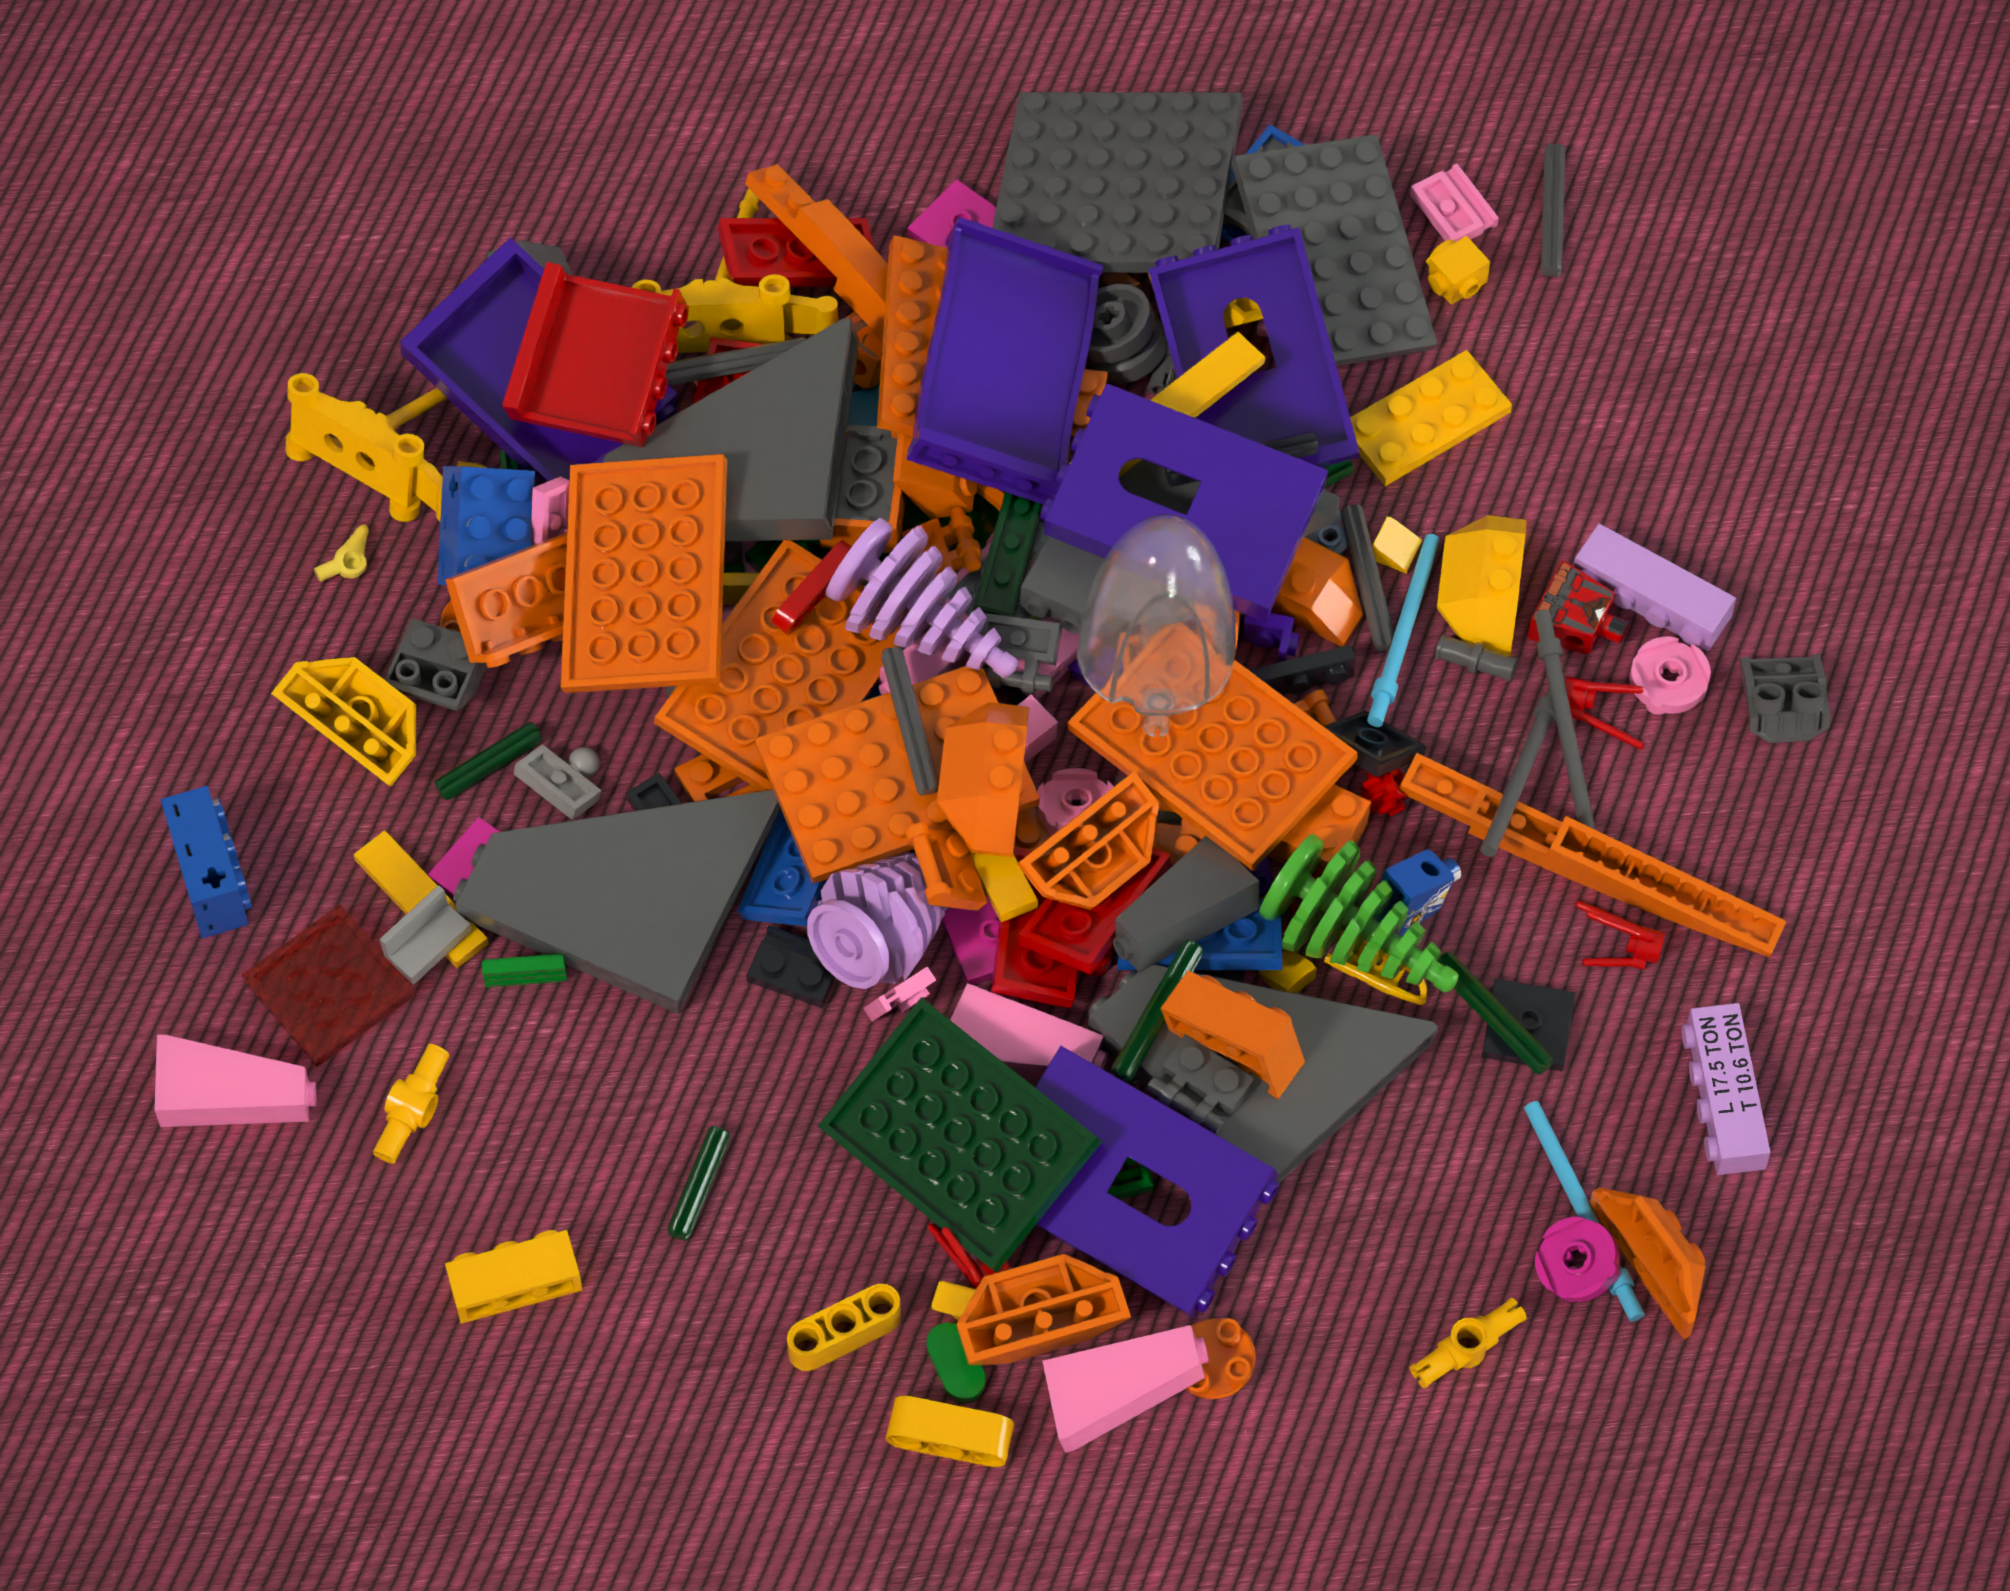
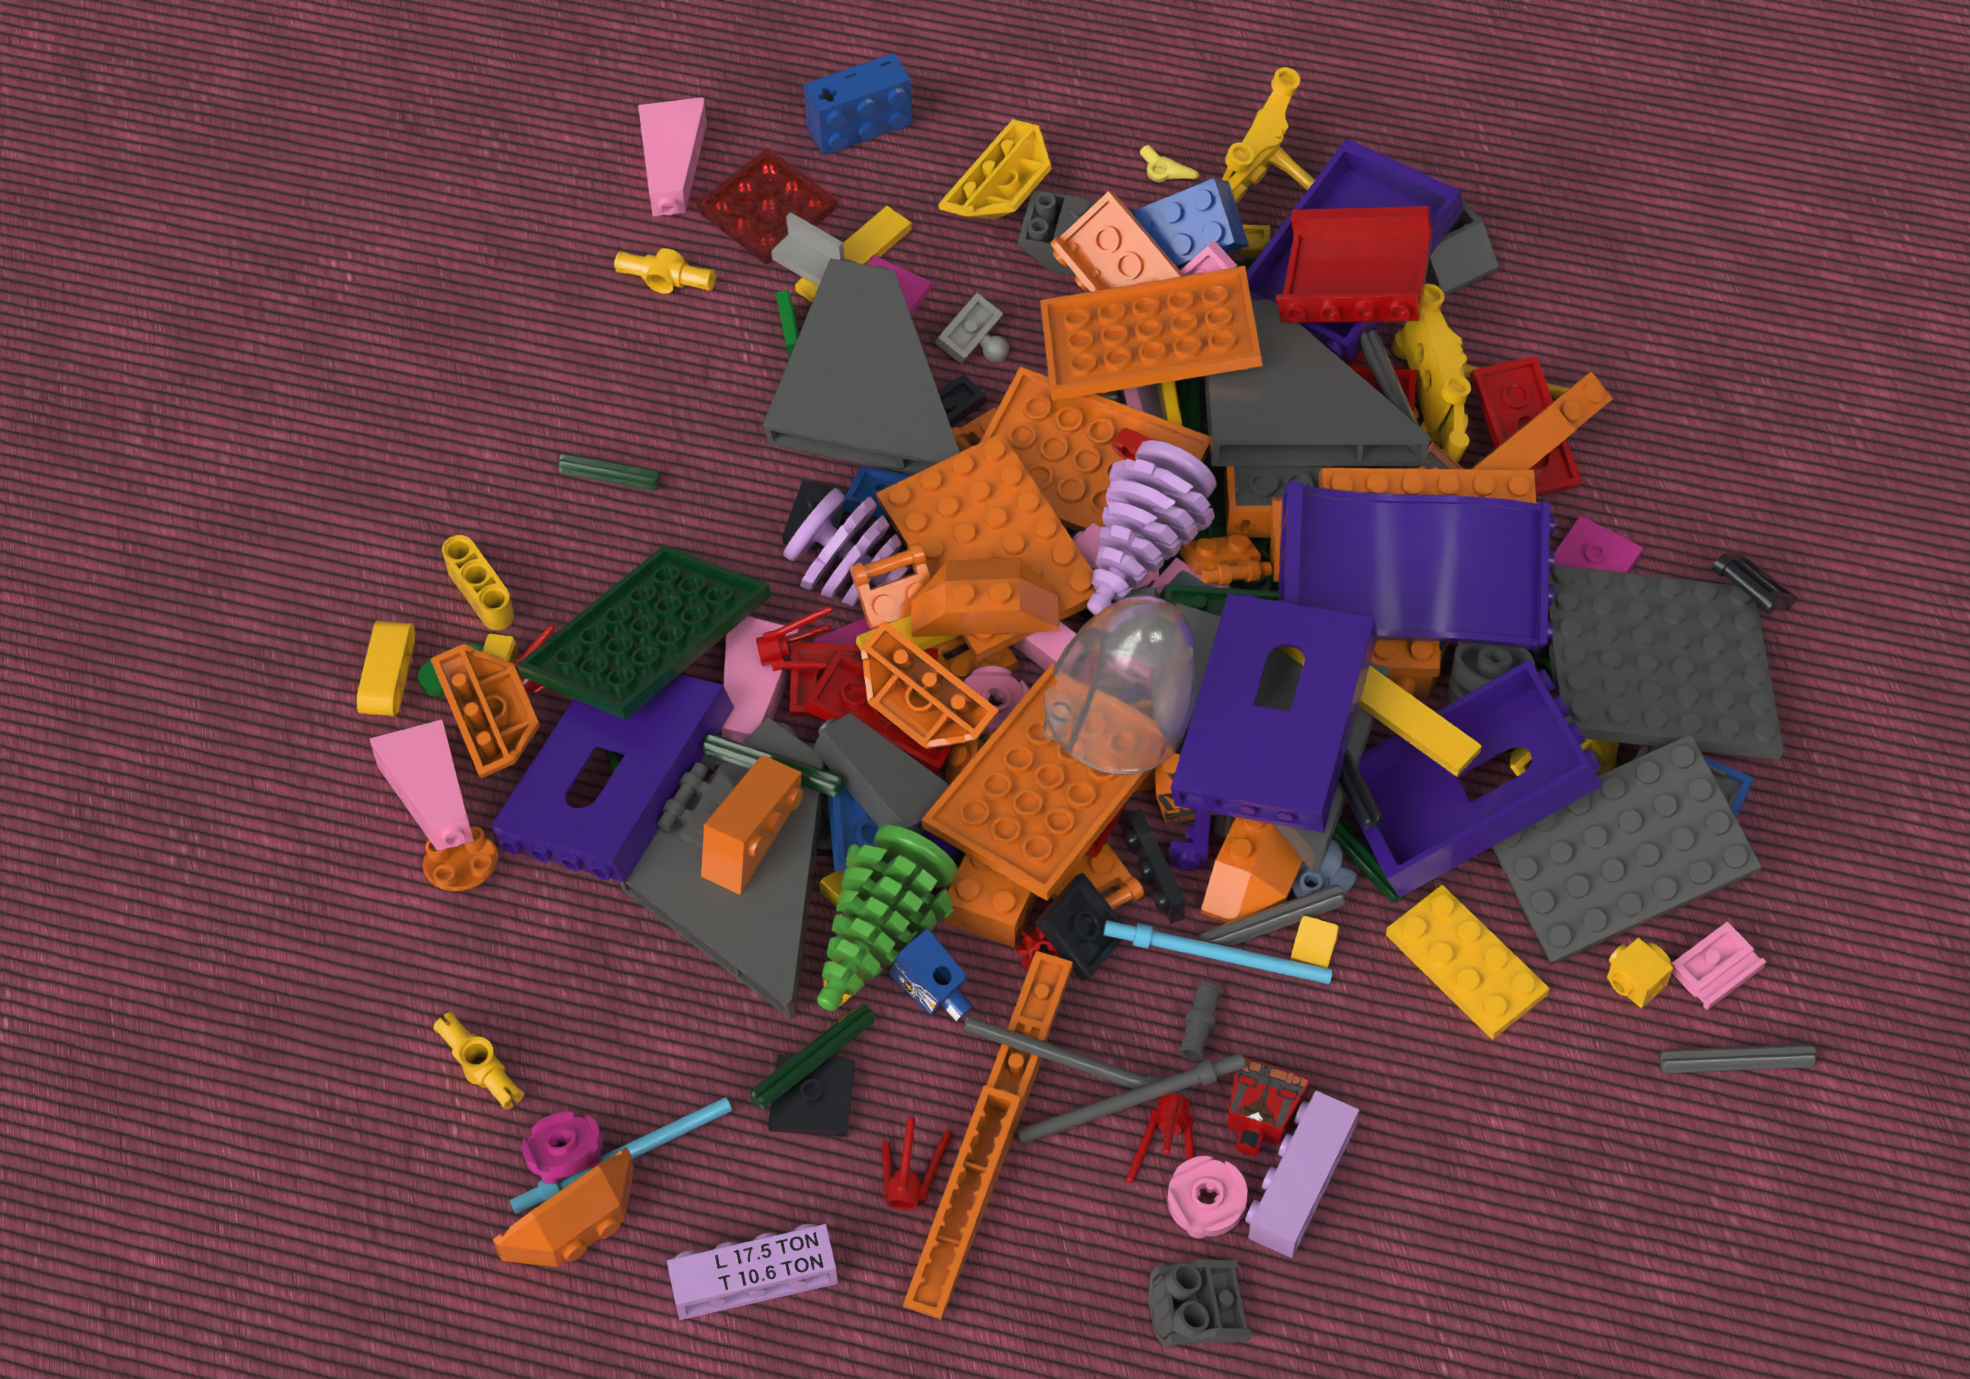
camera: 85 degrees right, 5 degrees down
dark green axle [435,722,542,800] -> none
yellow brick [445,1230,583,1324] -> none
bright pink plate [863,966,936,1022] -> none
dark grey axle [881,646,939,796] -> none
yellow wedge [1437,515,1526,656] -> none
none -> red plant [756,606,833,672]
none -> black plate [1712,553,1798,615]

